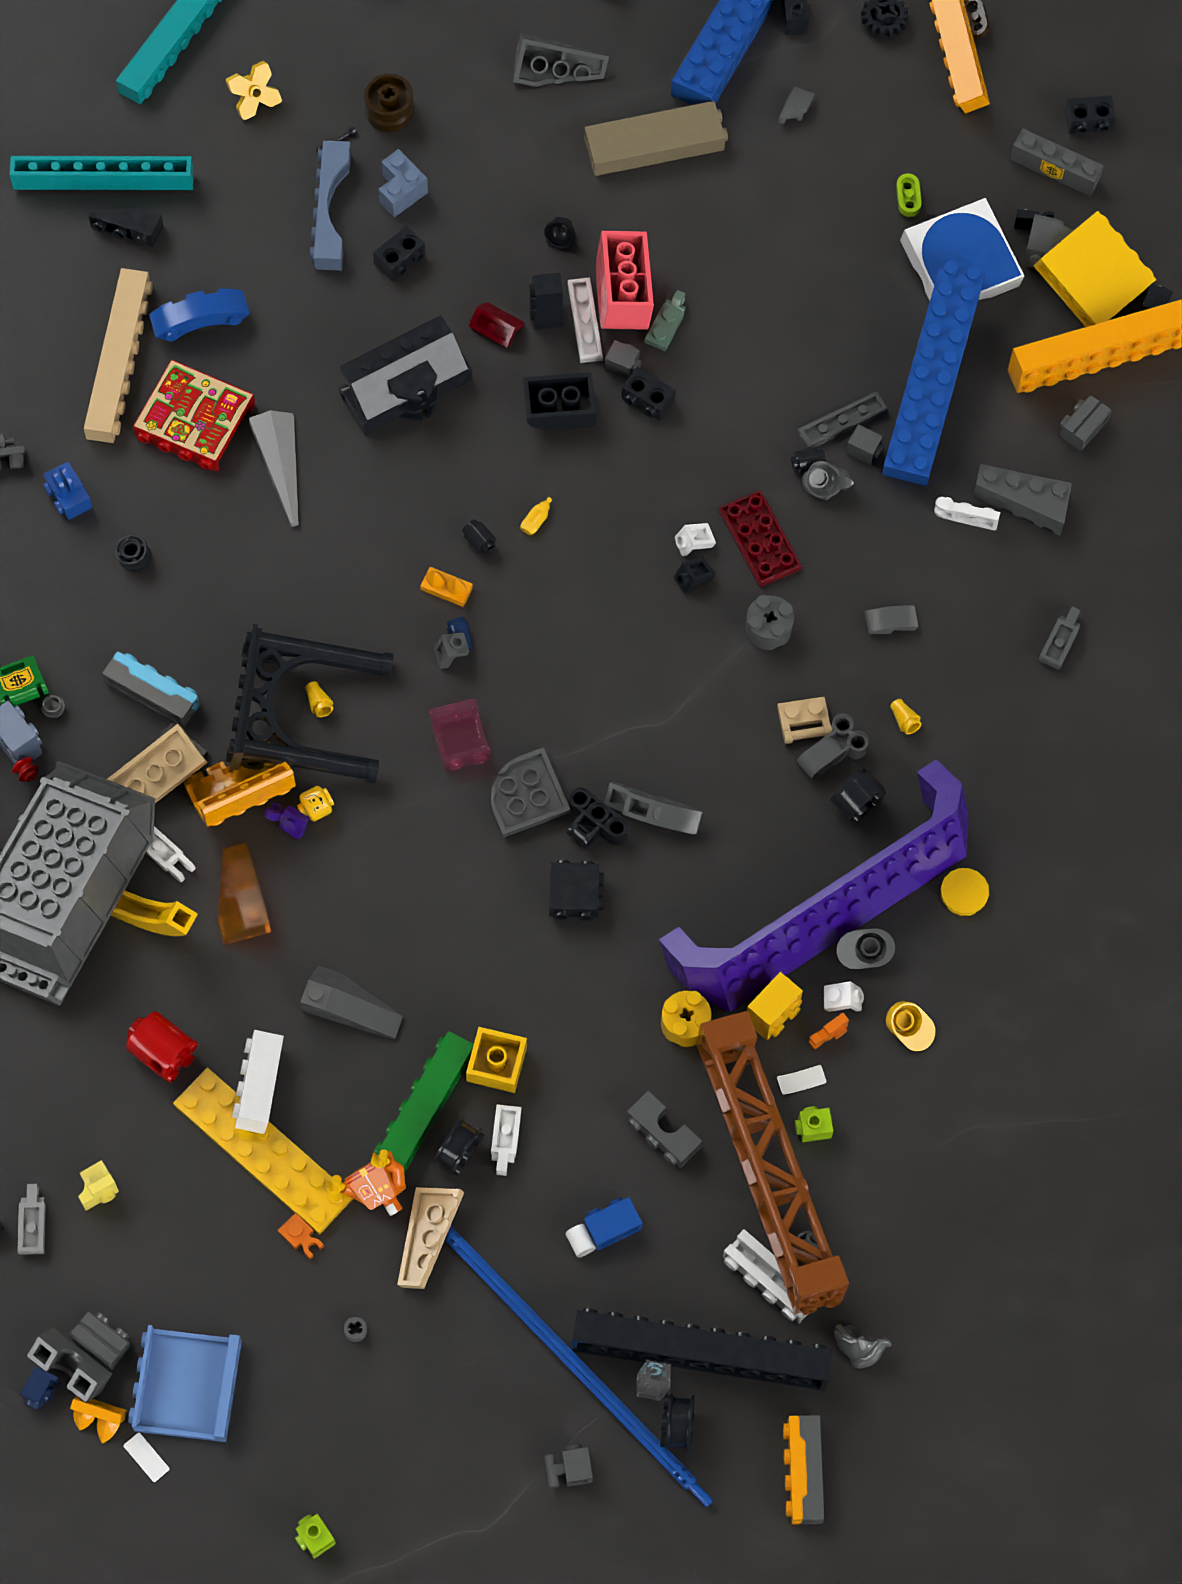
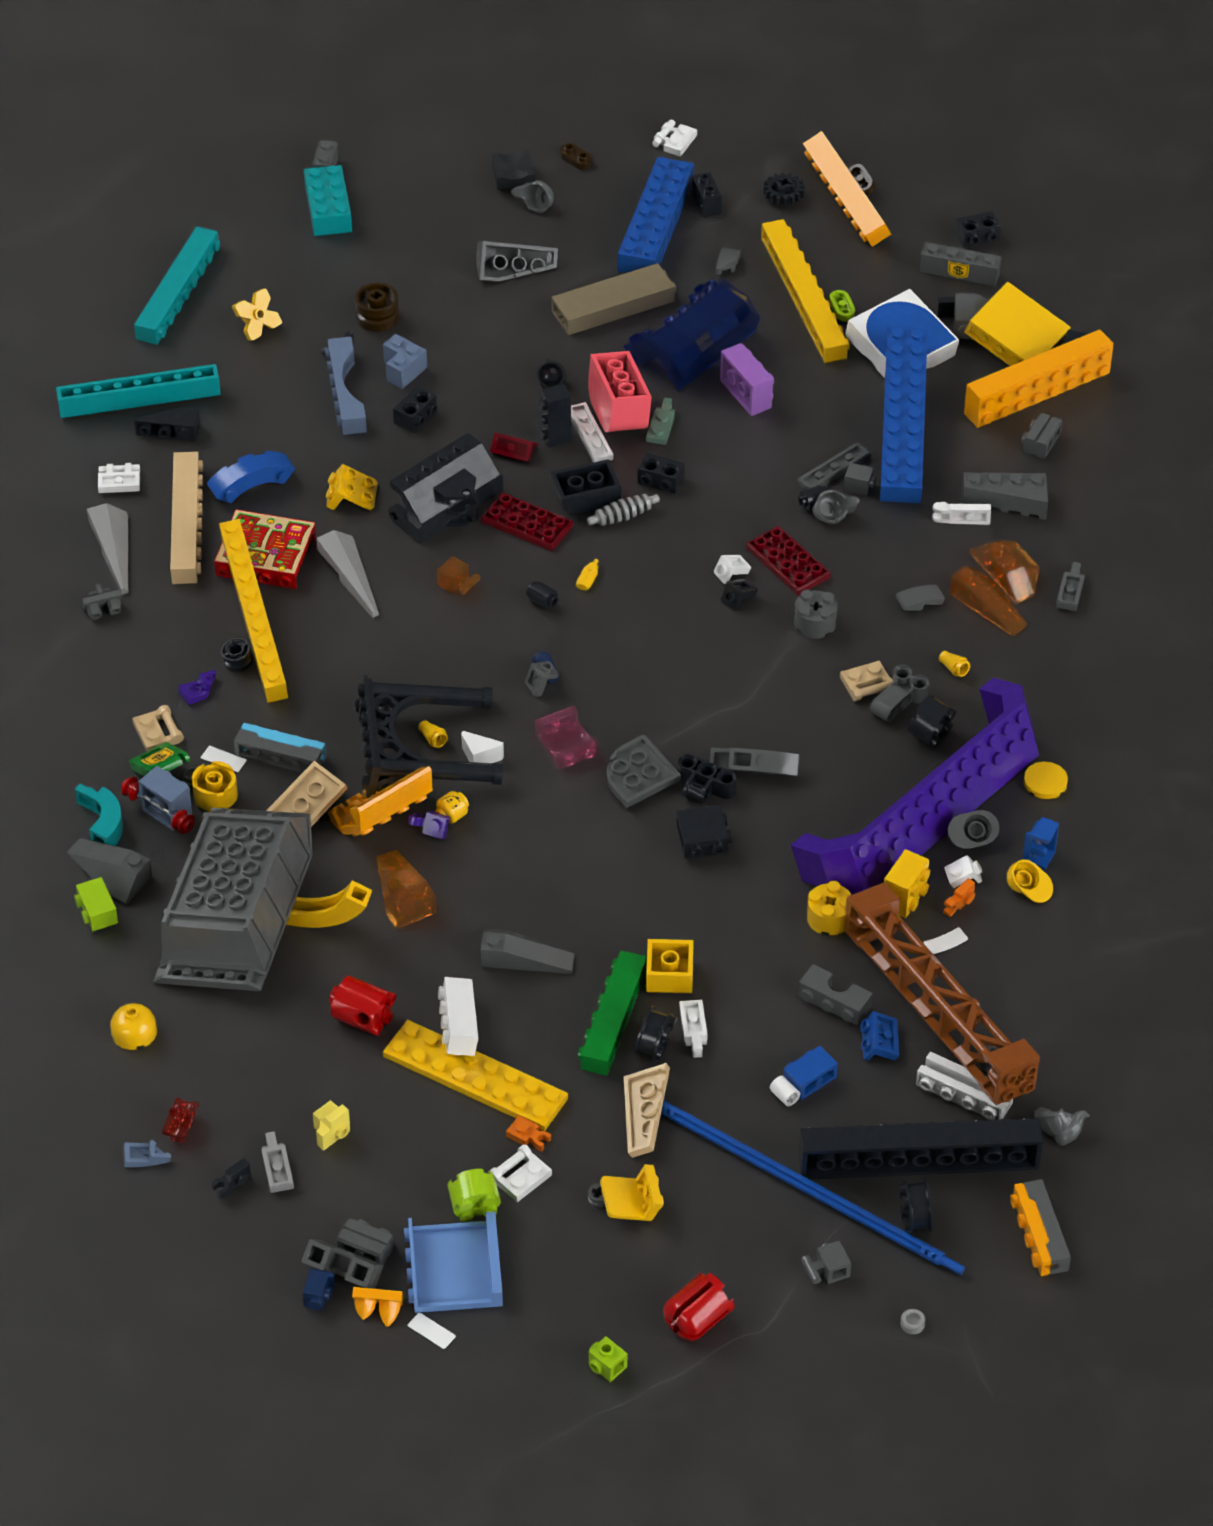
camera: 10 degrees left, 20 degrees down
blue brick [43,462,93,520] -> none
white hinge [146,827,196,882] -> none
orange torso [326,1149,406,1216] -> none
light orange tile [420,567,473,607] -> none
dark grey brick [605,340,642,379] -> none
clear brick [636,1360,671,1401] -> none
lime brick [795,1106,833,1142] -> none
none -> light grey wedge [87,503,128,595]
none -> white plate [98,463,140,493]
none -> tan plate [132,705,184,751]
none -> dark purple slope [178,670,216,705]
none -> yellow brick [192,761,238,812]
none -> white sticker [200,745,247,772]
none -> yellow brick [219,519,288,703]
none -> yellow bracket [326,464,378,511]
none -> clear orange brick [437,556,481,595]
none -> lime brick [447,1169,501,1222]
none -> white slope [461,731,504,763]
none -> dark red tile [481,492,573,551]
none -> white plate [488,1144,552,1202]
none -> light grey piece [587,494,660,526]
none -> yellow bracket [600,1164,663,1221]
none -> clear blue wedge [624,278,761,392]
none -> red cylinder [663,1272,735,1342]
none -> medium lavender brick [720,343,774,416]
none -> yellow brick [761,219,850,363]
none -> blue bracket [860,1011,899,1061]
none -> light grey tile [900,1309,925,1334]
none -> clear orange wedge [949,566,1027,637]
none -> clear orange wedge [969,540,1040,604]
none -> blue window [1022,817,1059,870]

